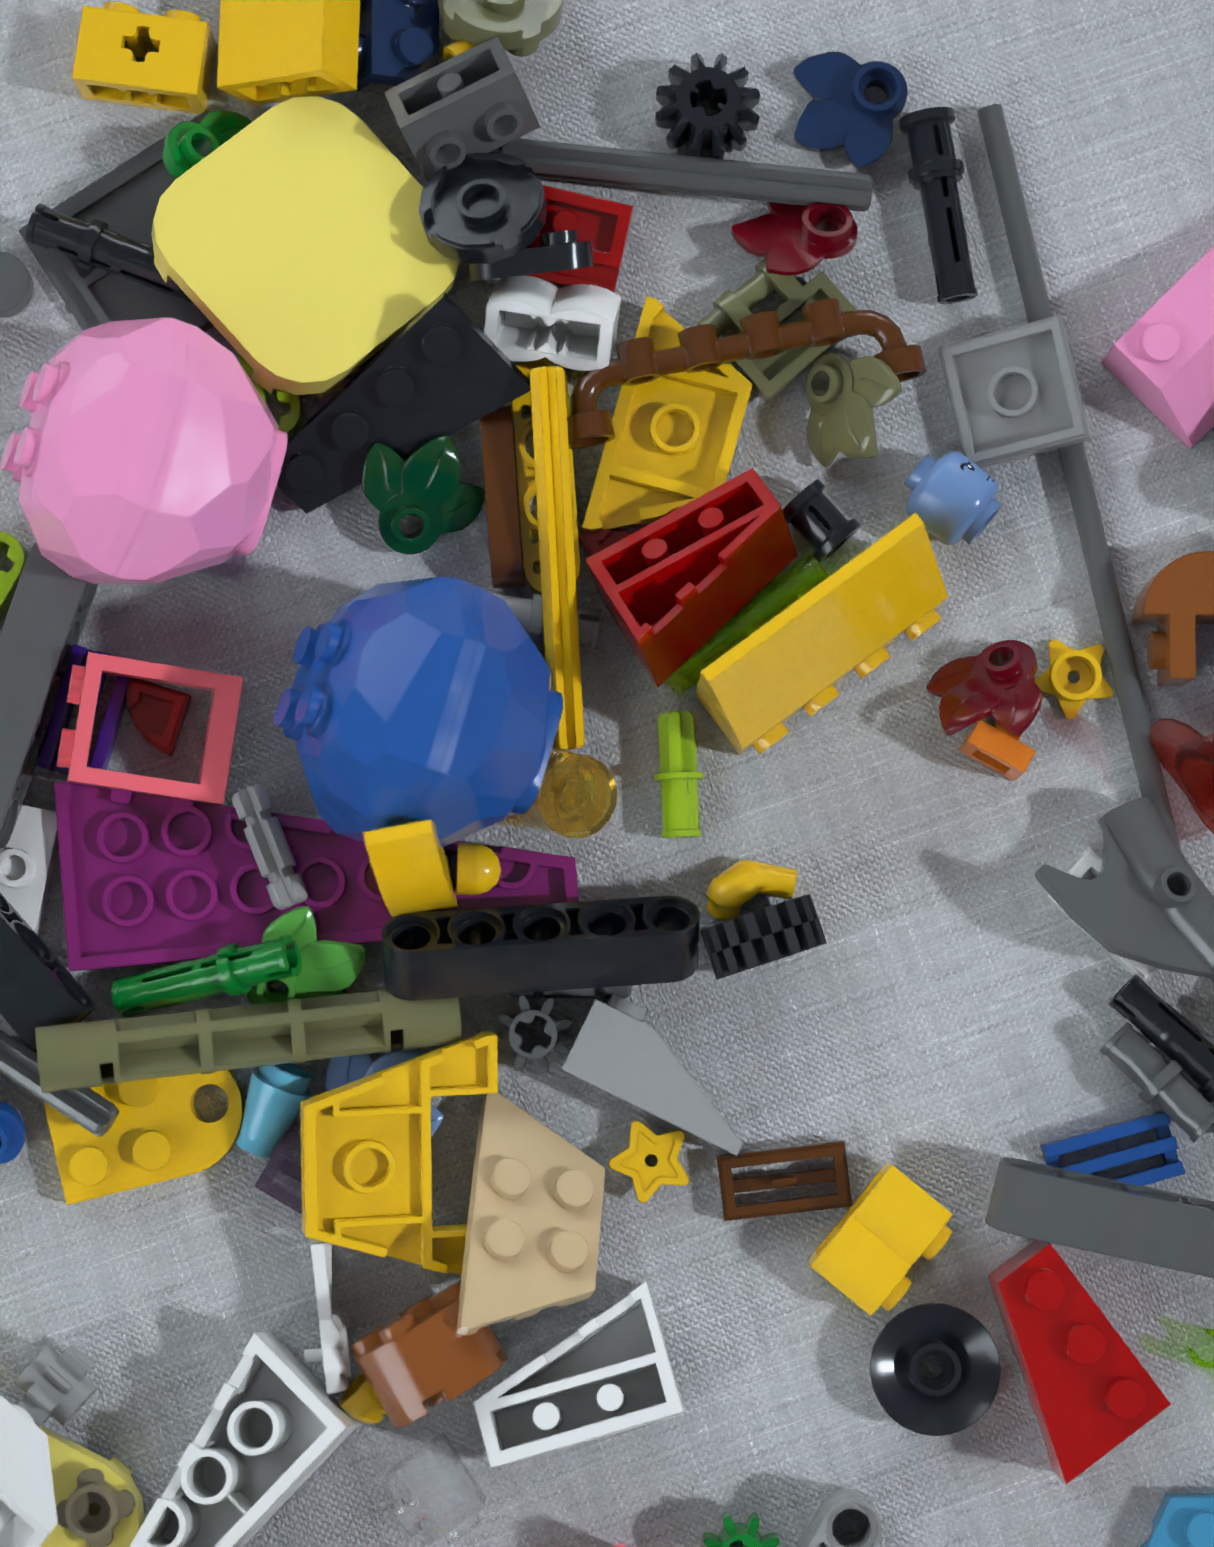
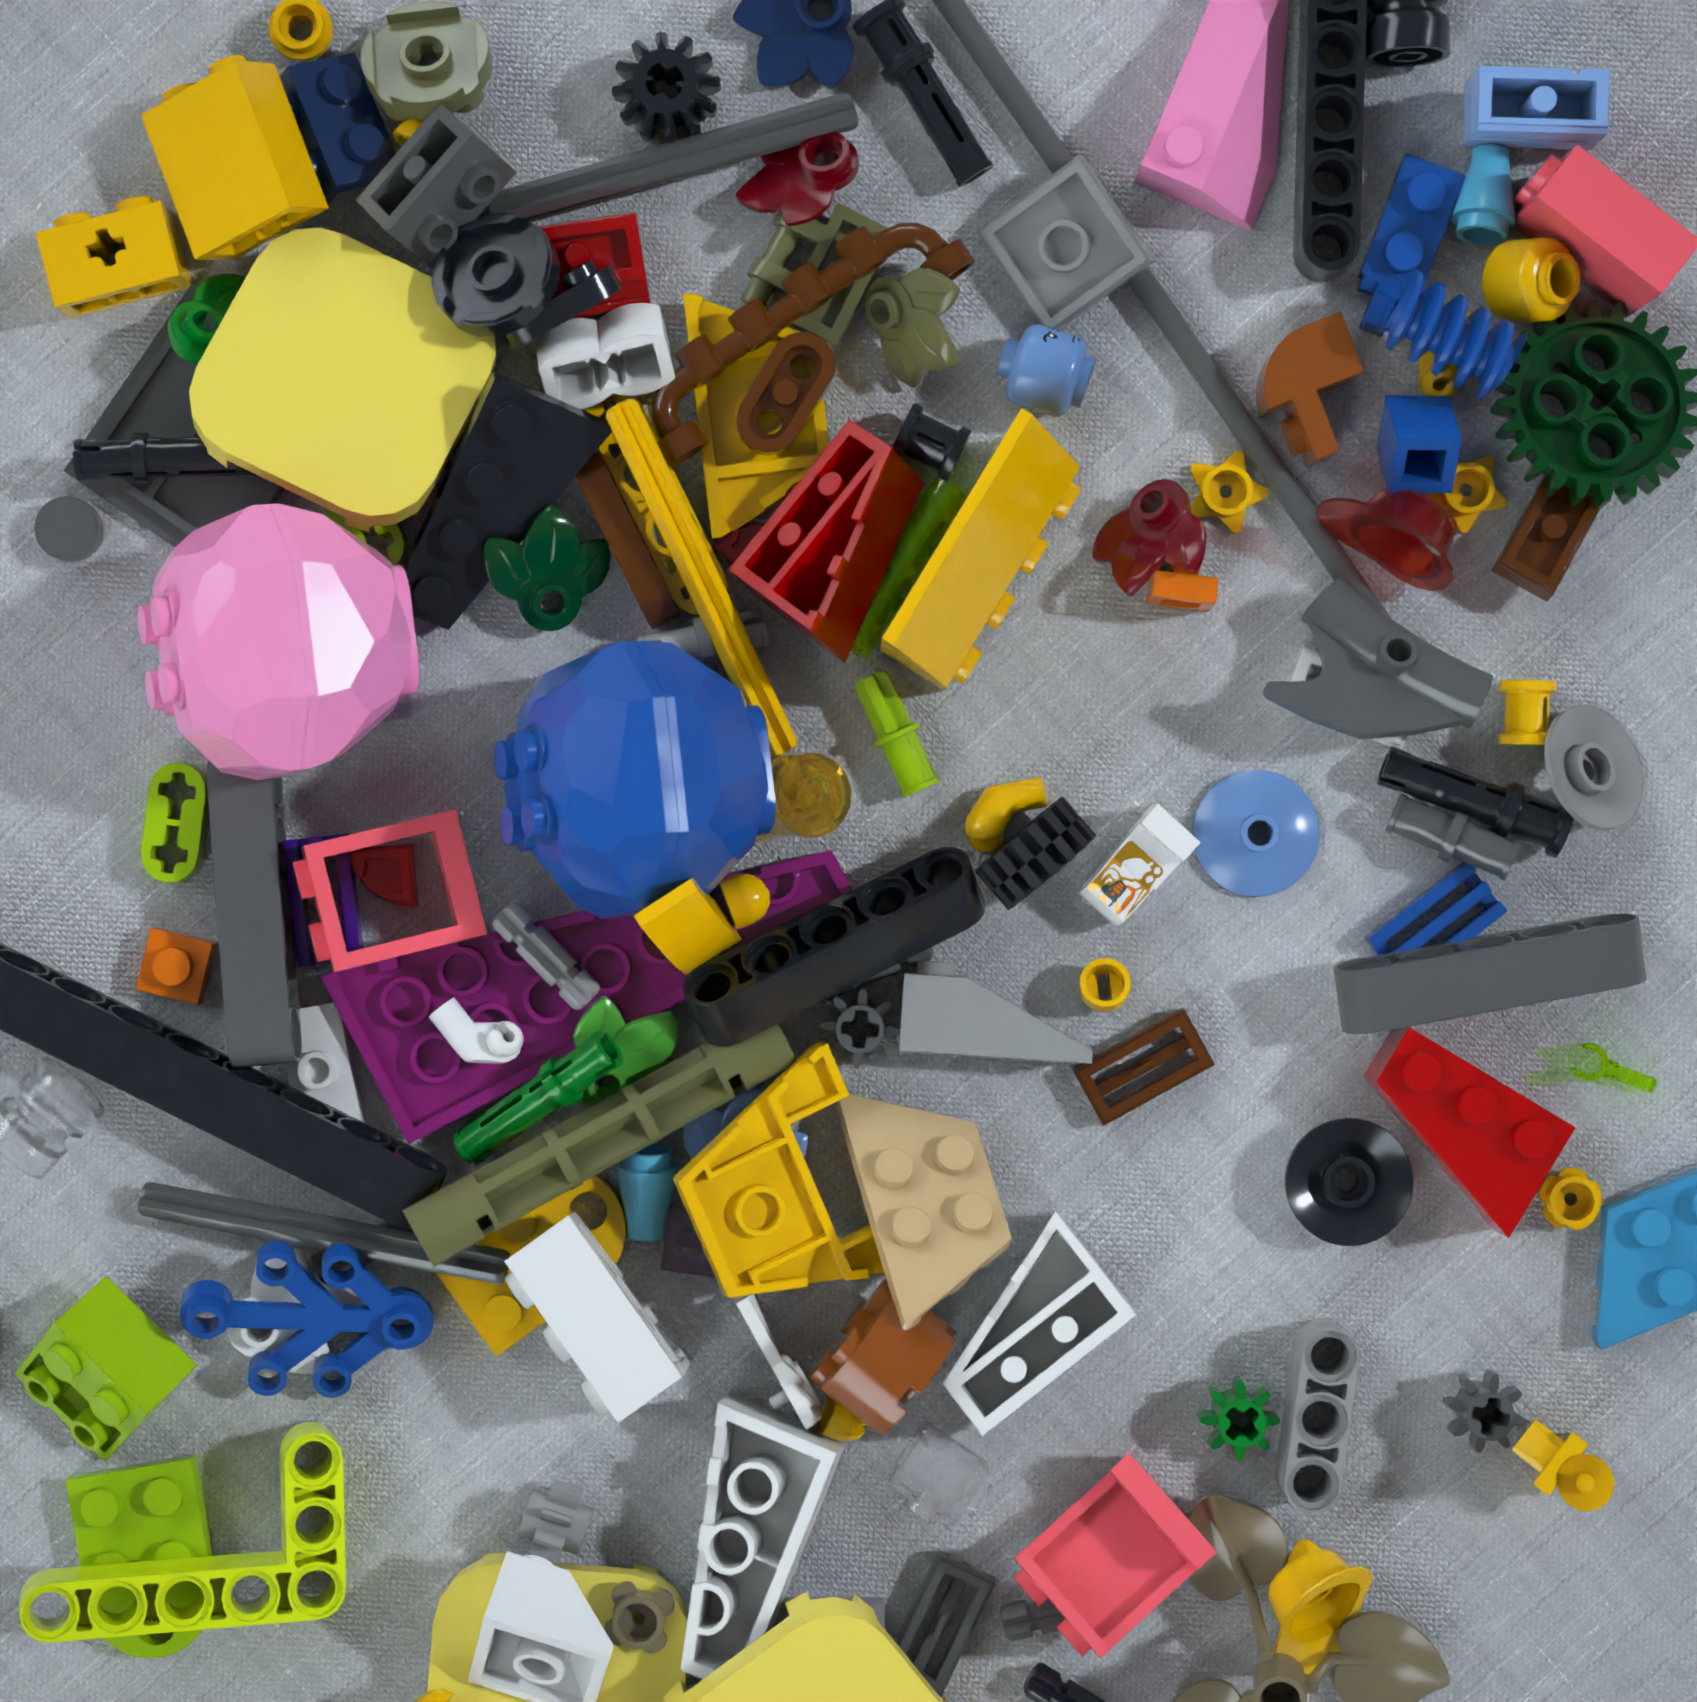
camera: 25 degrees left, 5 degrees up
yellow plate [608,1119,690,1204] -> none
yellow brick [808,1161,953,1316] -> none
none -> white arm [429,997,524,1064]
none -> white wedge [504,1212,691,1423]
none -> reddish brown plate [736,332,835,456]
none -> white leg [1079,804,1201,928]
none -> yellow hinge [1079,958,1131,1013]
none -> medium blue dish [1192,770,1320,896]
none -> yellow plate [1539,1167,1602,1230]

